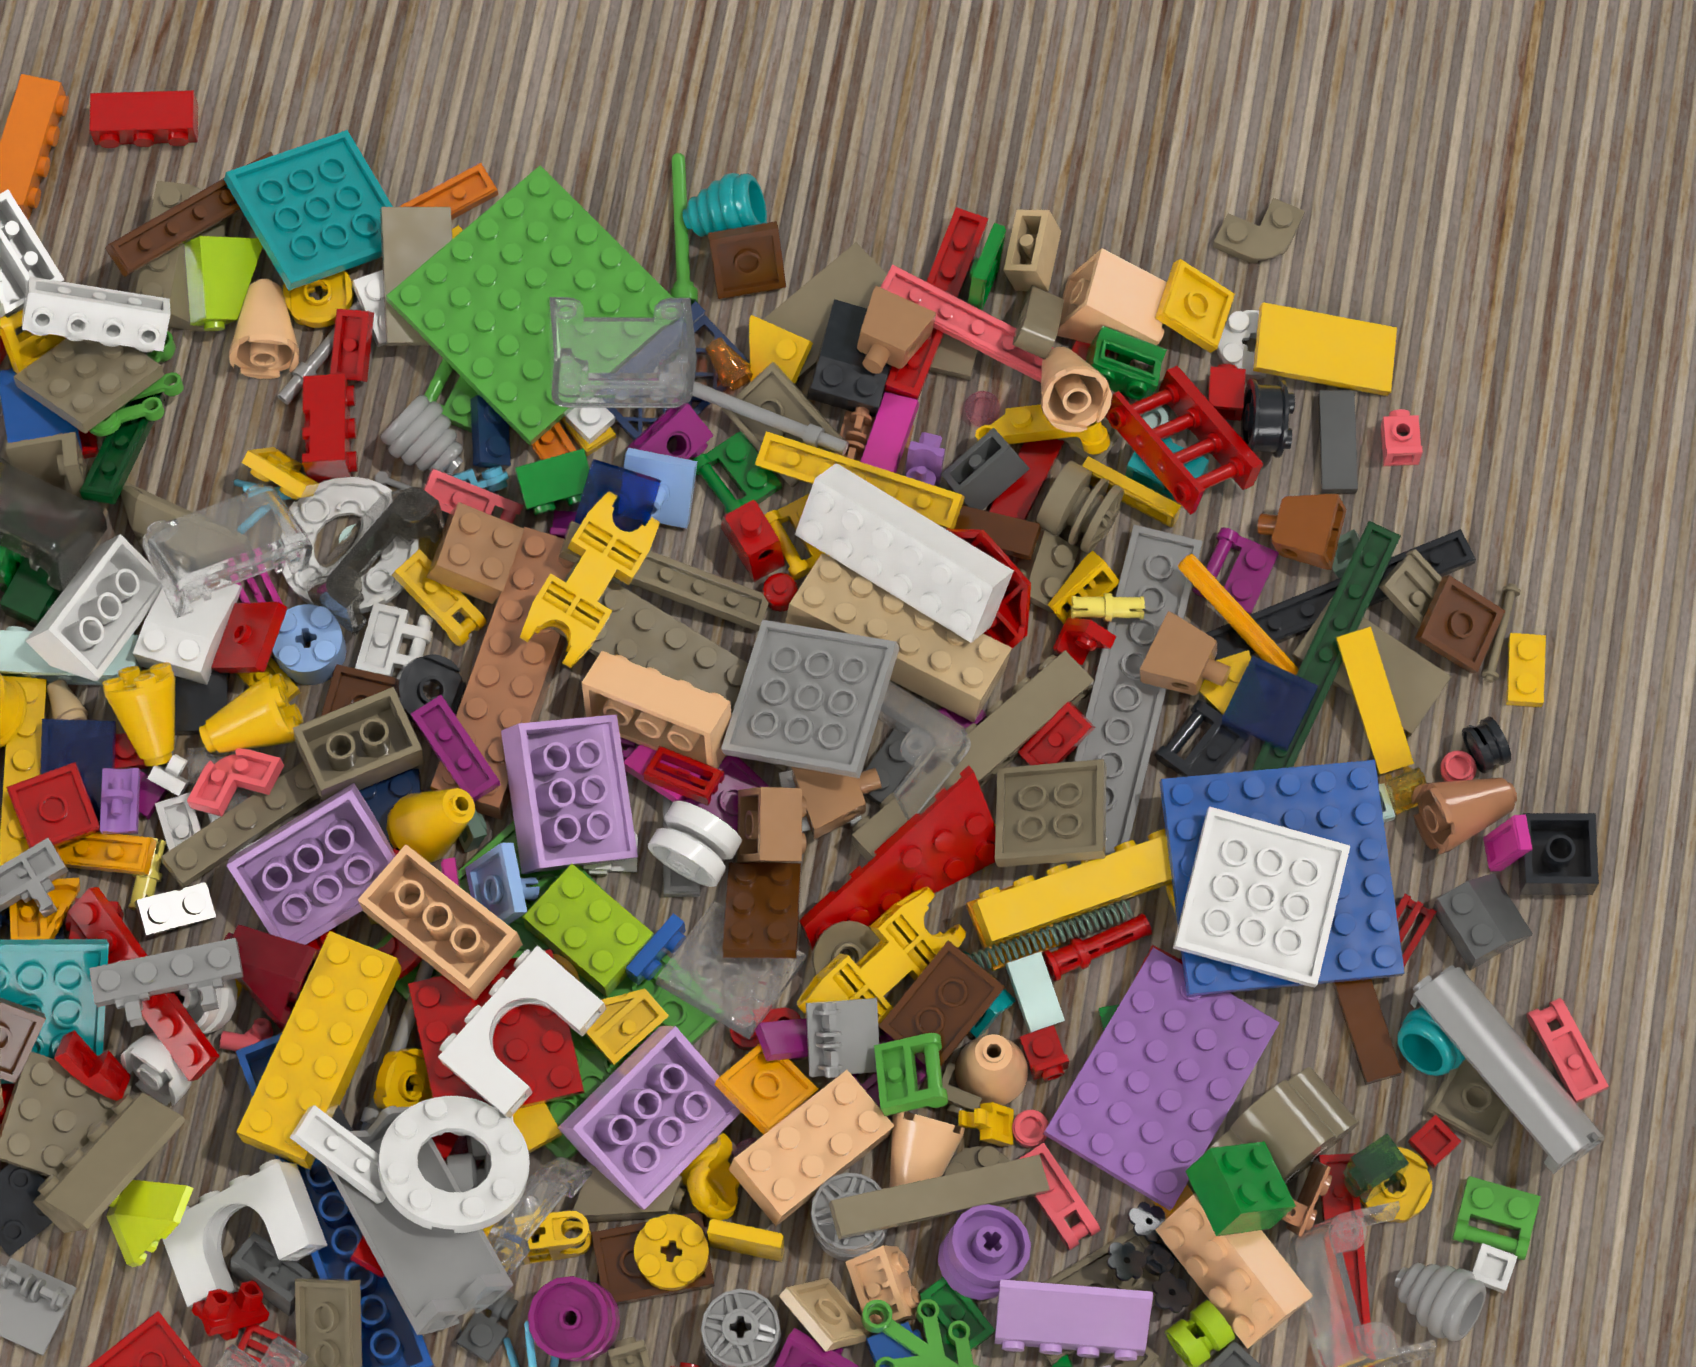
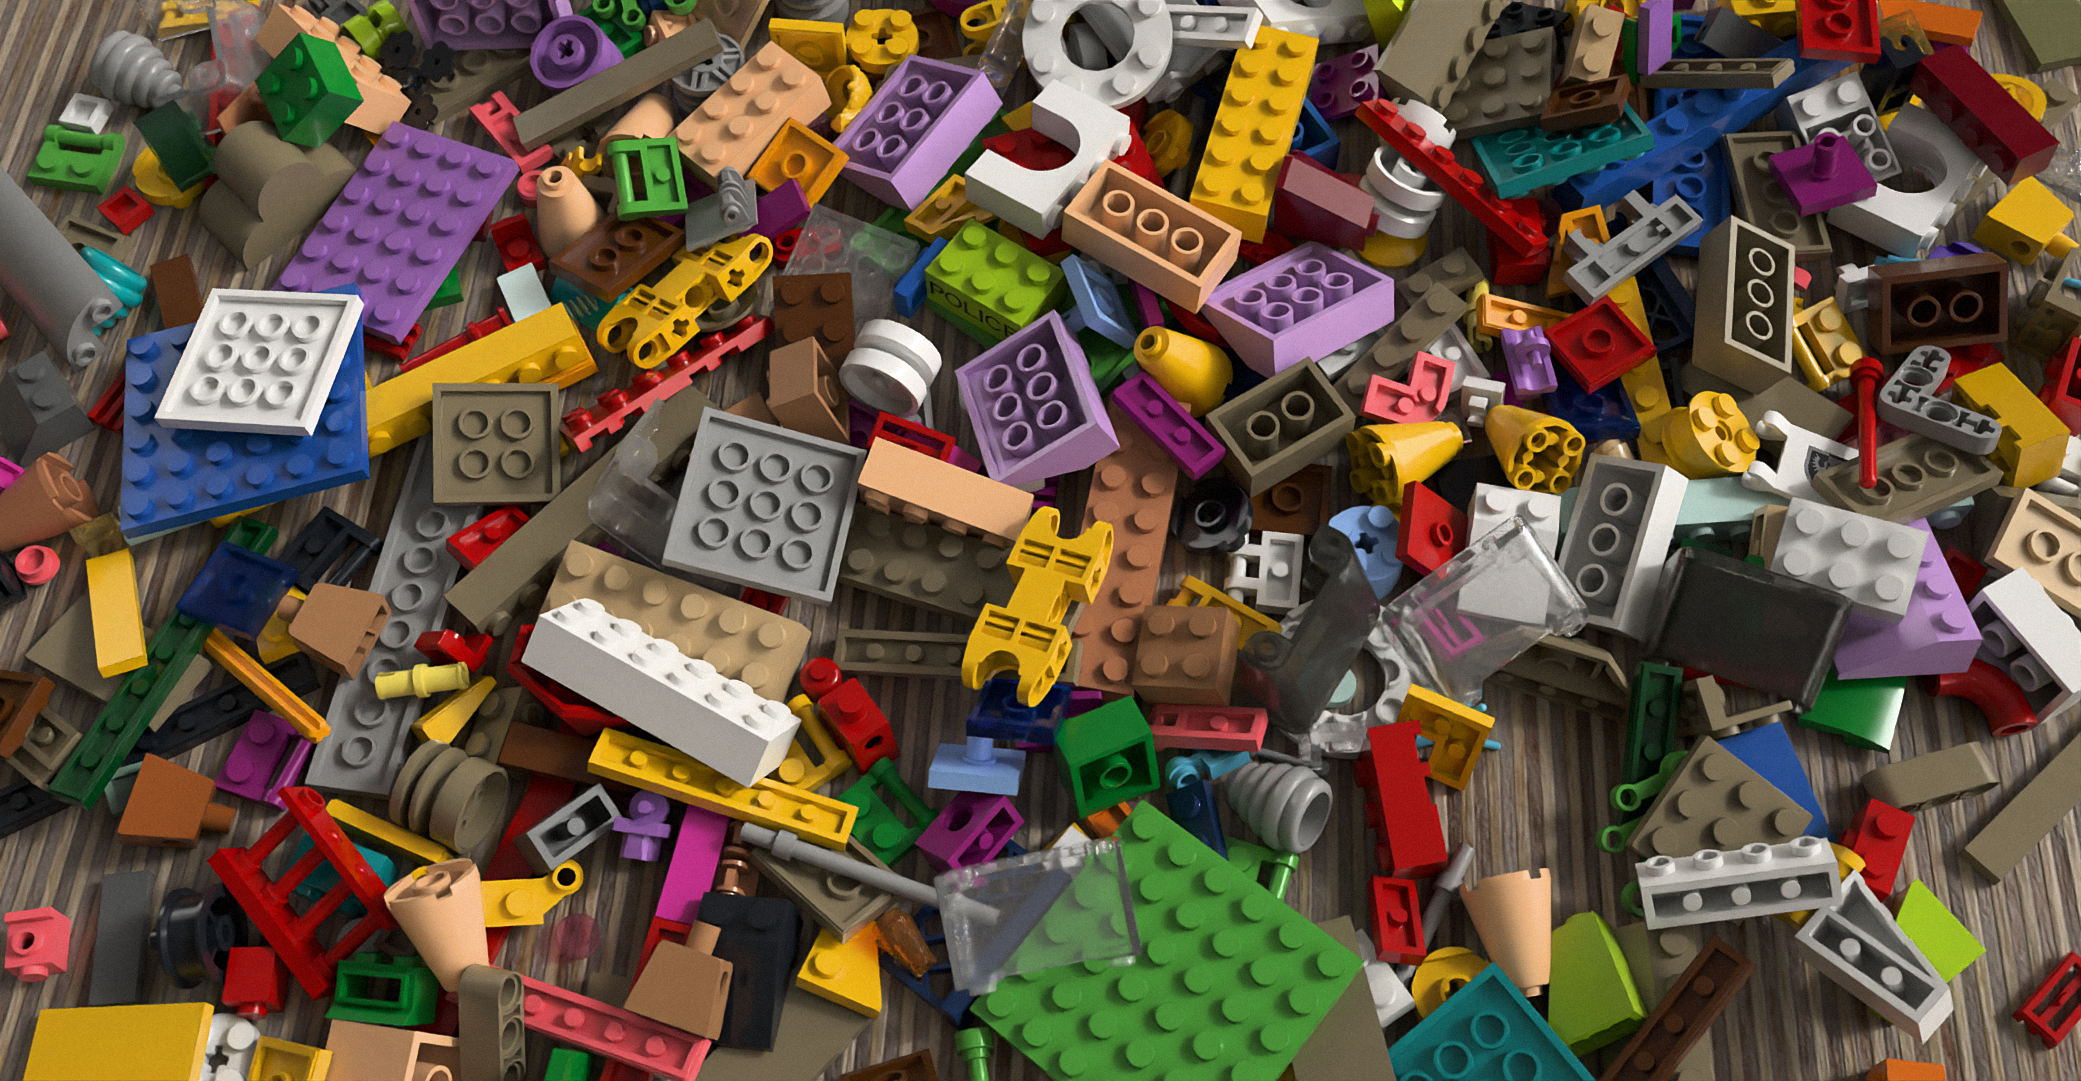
camera: 175 degrees right, 10 degrees down
red slope [54,1030,131,1101] -> none
light grey hinge [89,938,244,1027] -> none
none -> clear bracket [1298,721,1366,771]
none -> magenta bracket [1311,43,1391,123]

